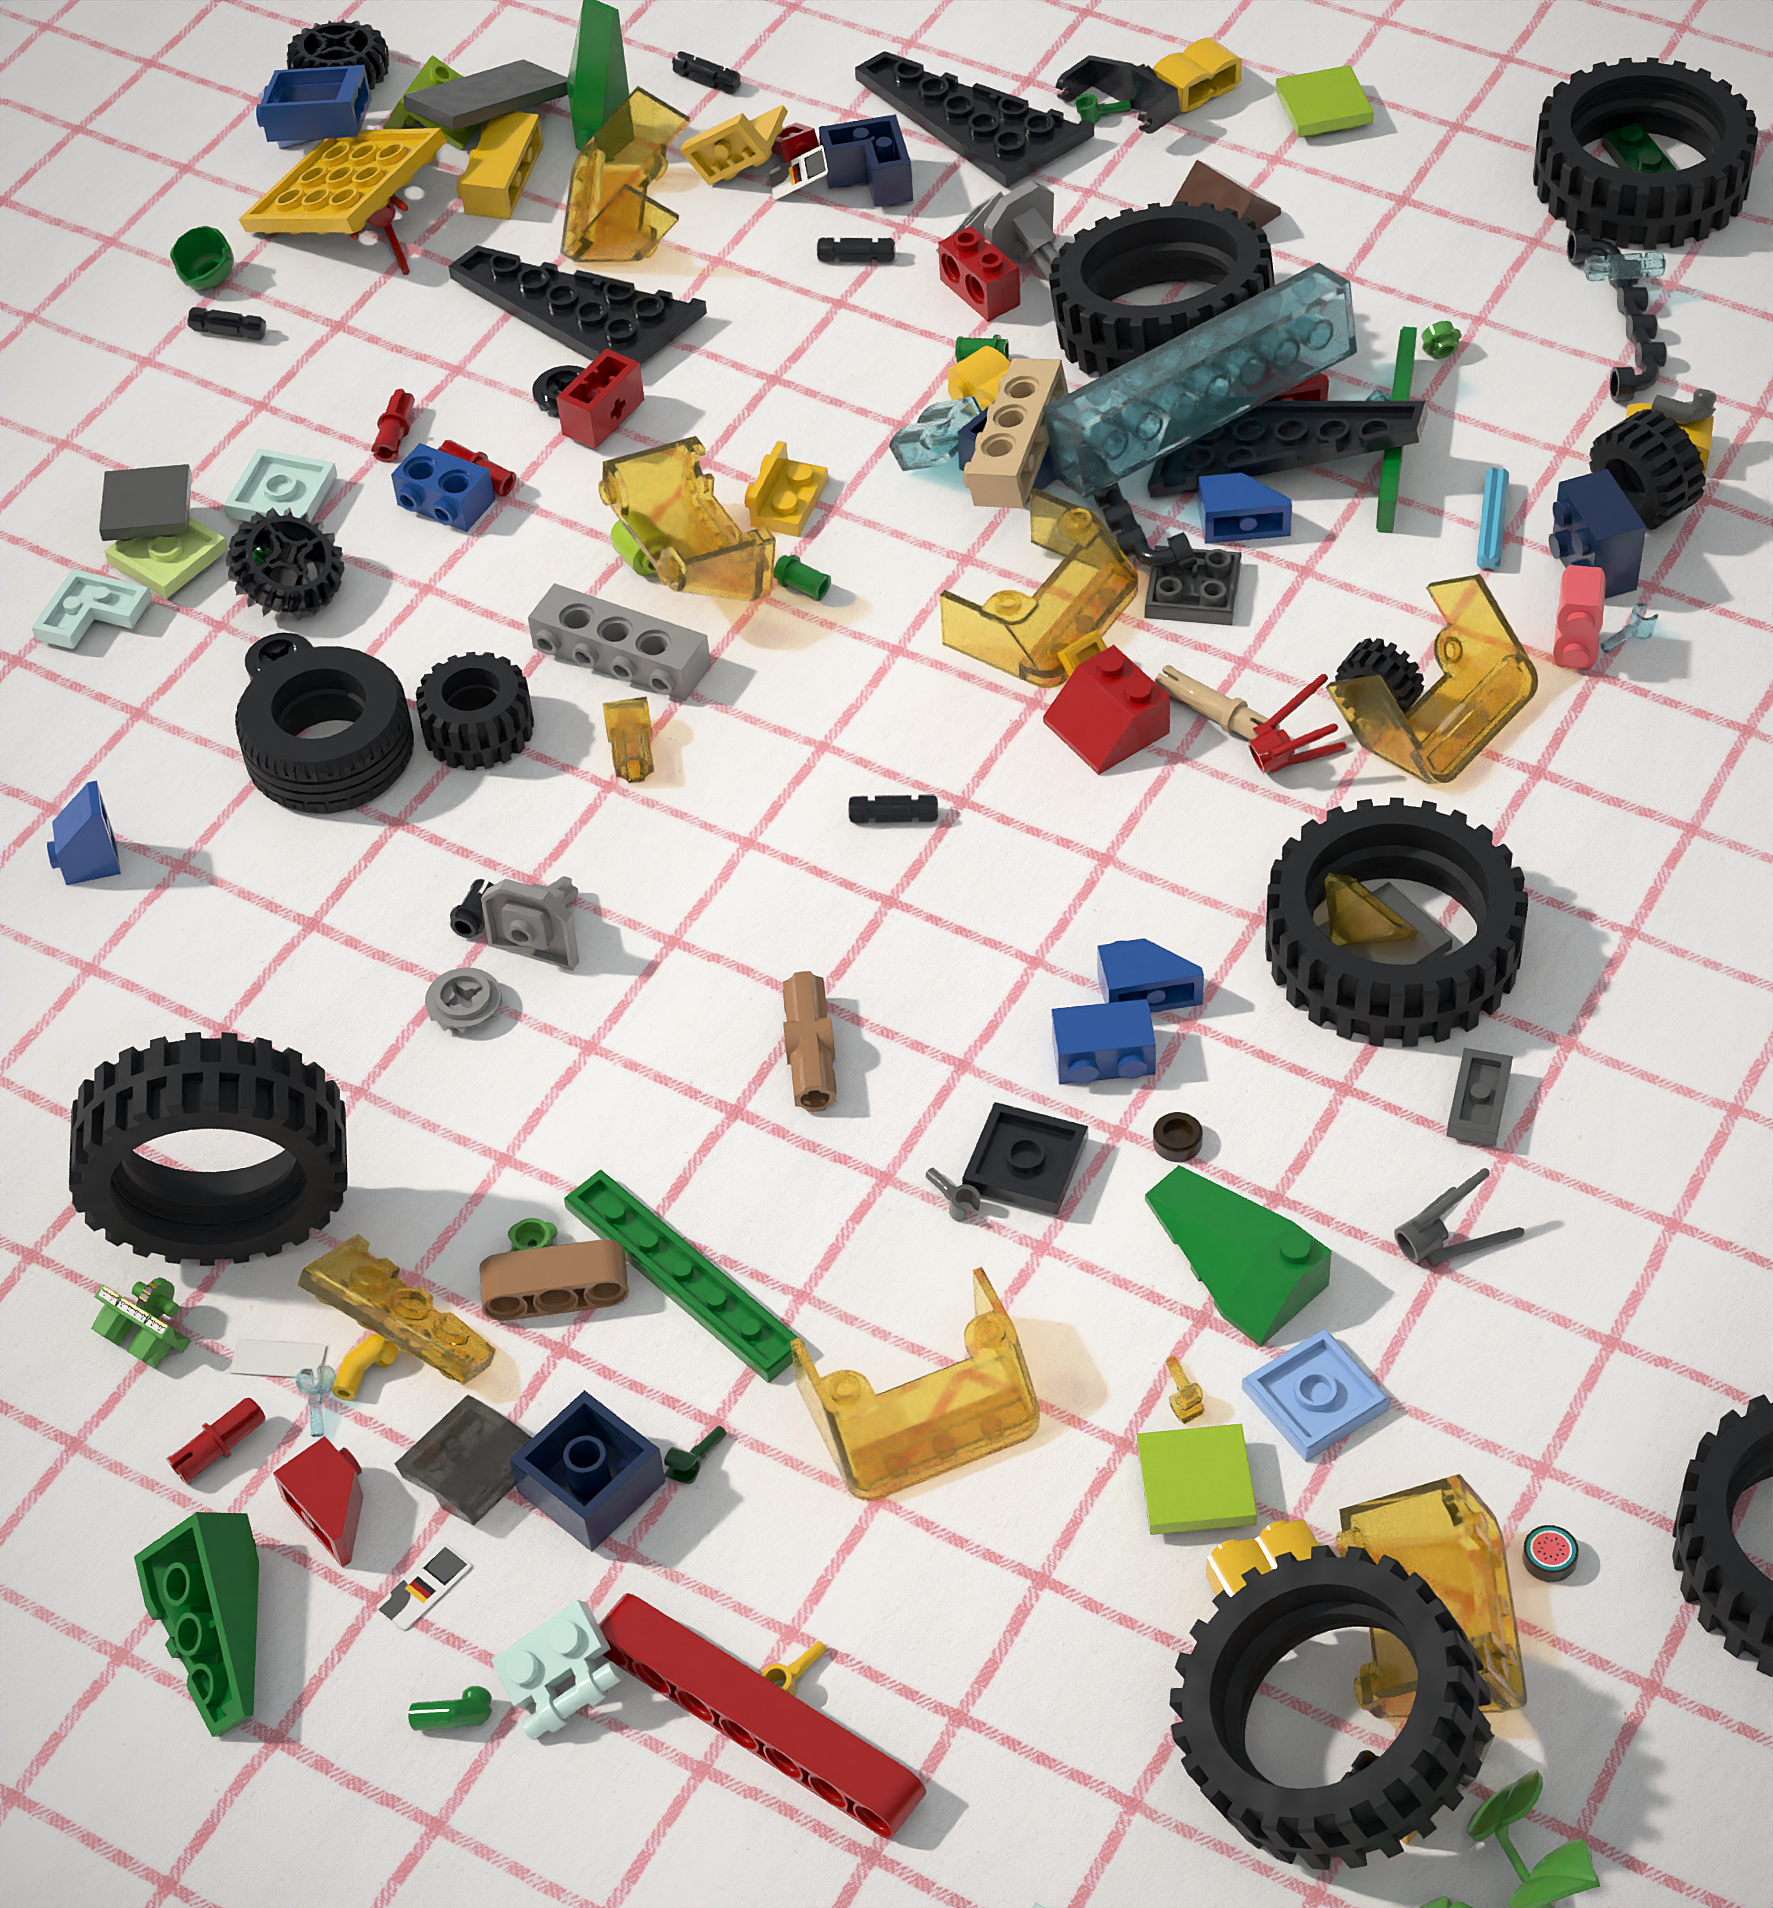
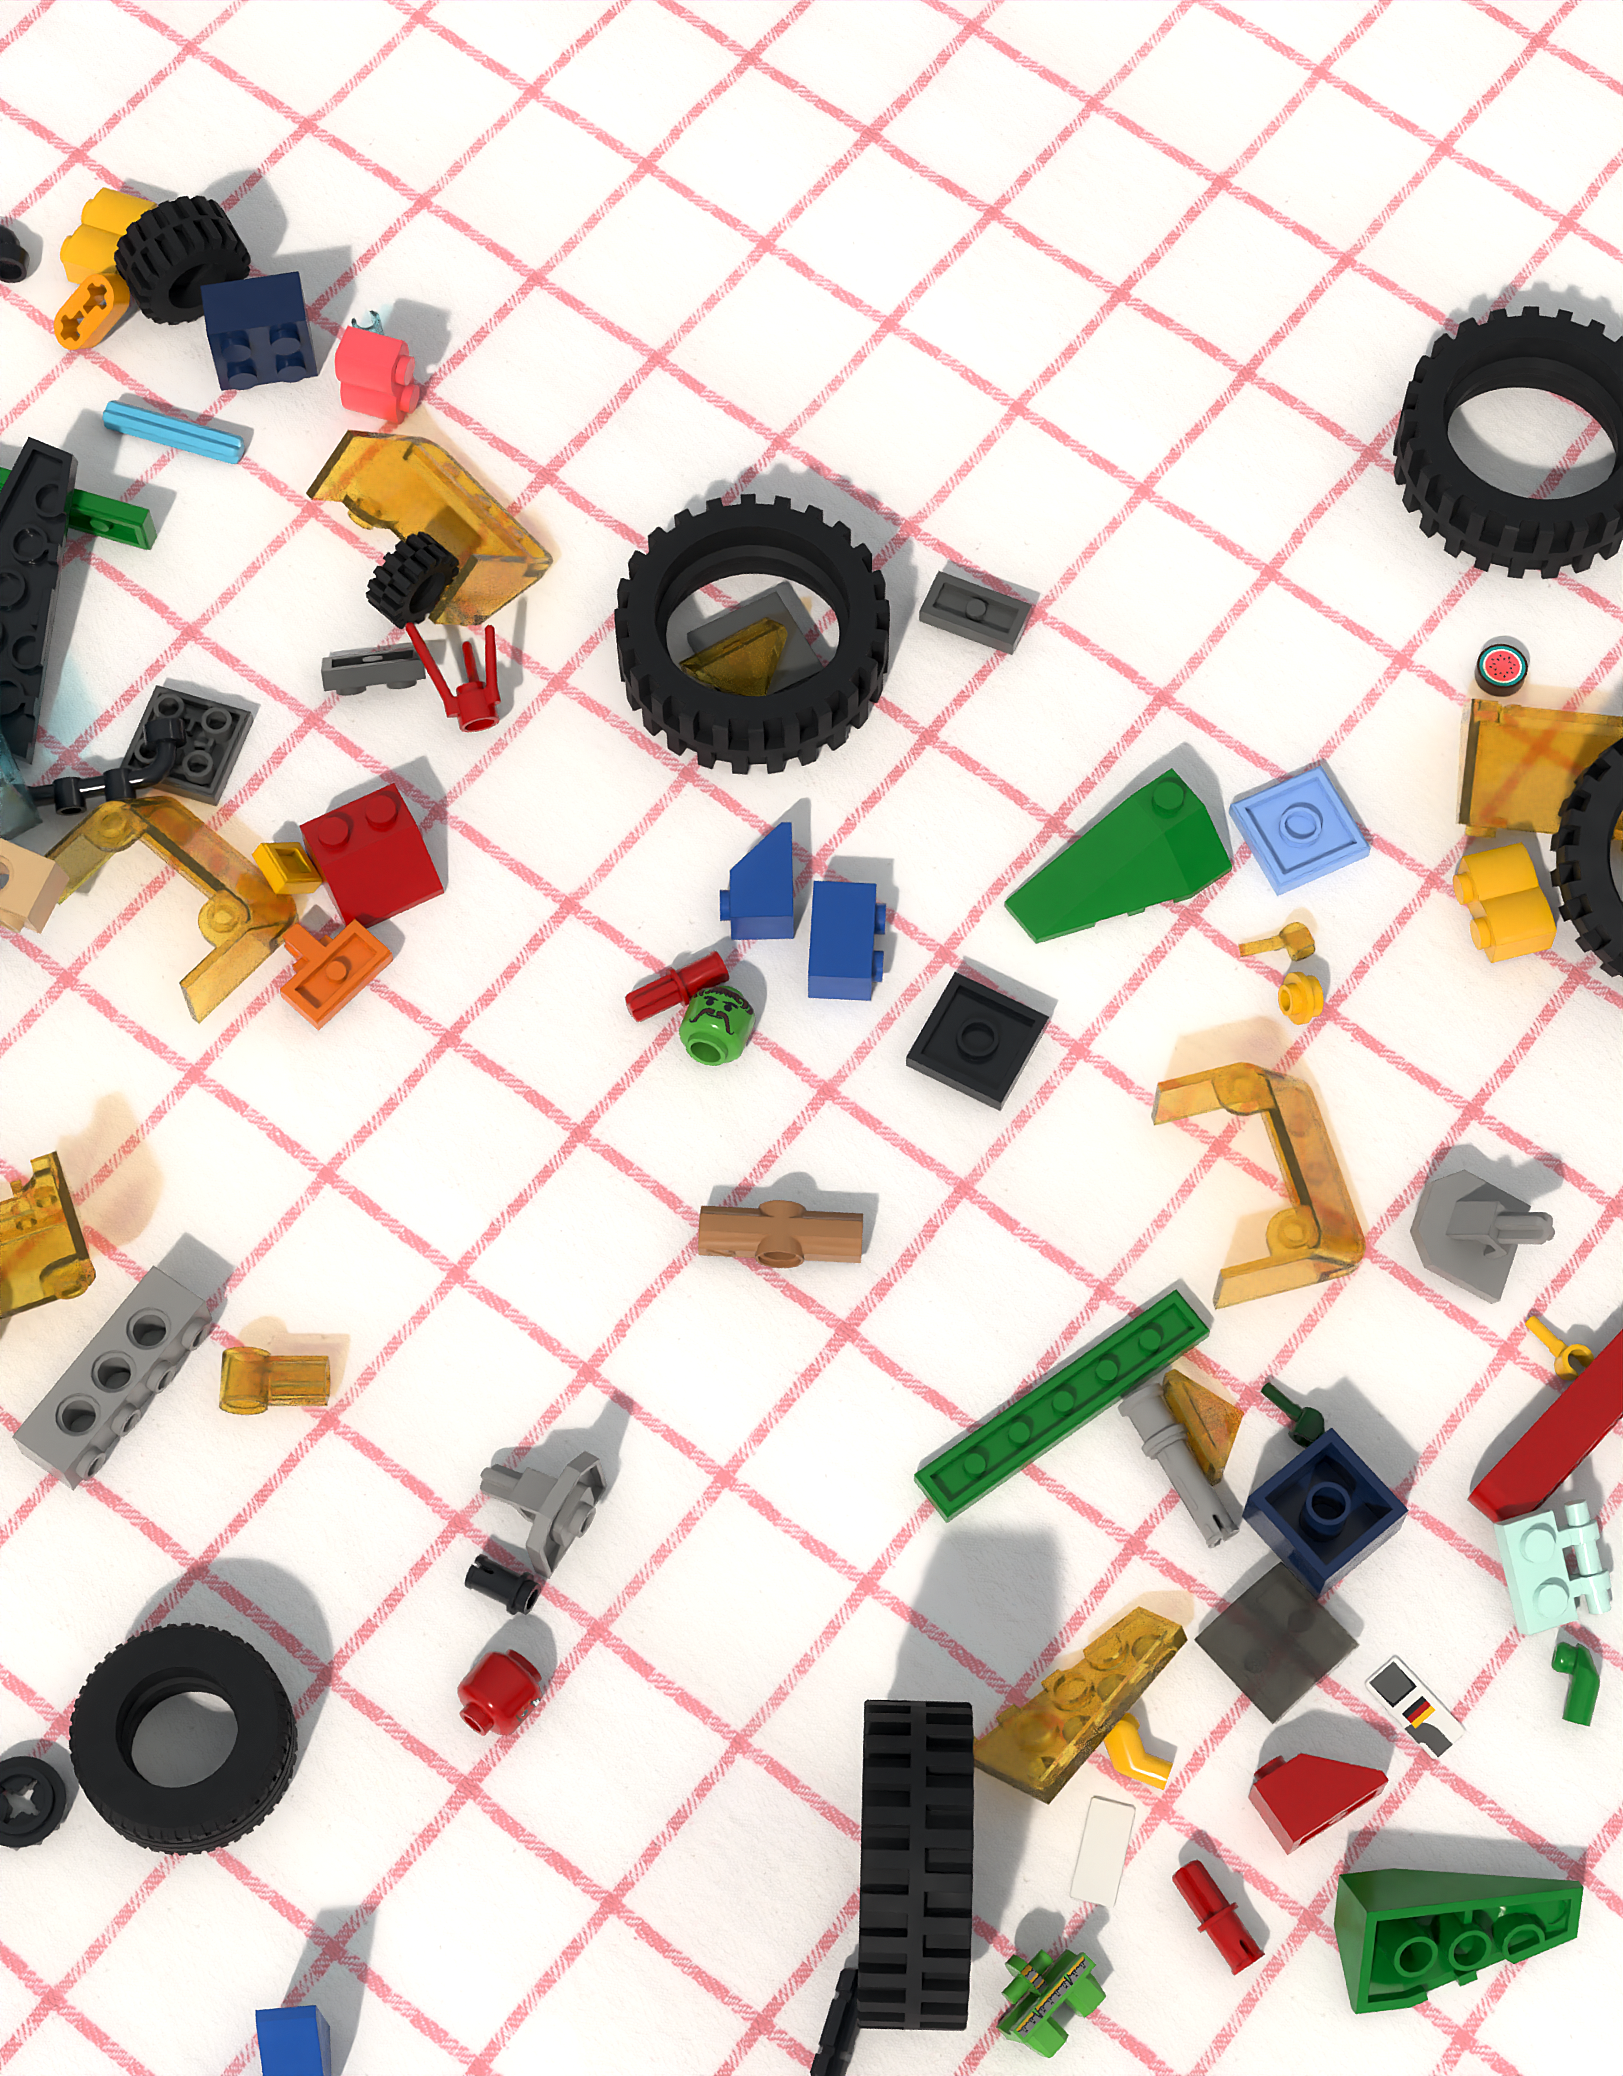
camera: 85 degrees left, 15 degrees up
clear light blue hand [296,1365,336,1437] -> none
black tyre [416,651,534,770] -> none
light grey gear [425,967,502,1034] -> none
medium nougat beam [479,1240,629,1321] -> none
bright green plate [508,1218,558,1252] -> none
green pin [773,554,831,600] -> none
black axle [848,794,938,823] -> none
dark grey hand [925,1168,980,1221] -> none
lime tile [1137,1423,1257,1535] -> none
dark brown tile [1153,1112,1203,1162] -> none
tan pin [1155,665,1280,740] -> none
blue slope [1198,473,1292,544] -> none
dark grey plant [1394,1168,1525,1267] -> none
dark grey arm [1651,388,1717,424] -> none
none -> light orange beam [53,273,130,350]
none -> orange hinge [280,919,393,1031]
none -> dark grey plate [321,647,426,696]
none -> red head [457,1649,542,1736]
none -> red axle [625,950,730,1022]
none -> bright green head [679,986,756,1066]
none -> light grey pin [1118,1383,1240,1548]
none -> clear yellow slope [1162,1369,1244,1486]
none -> yellow plate [1278,972,1324,1025]
none -> light grey piece [1410,1169,1555,1304]

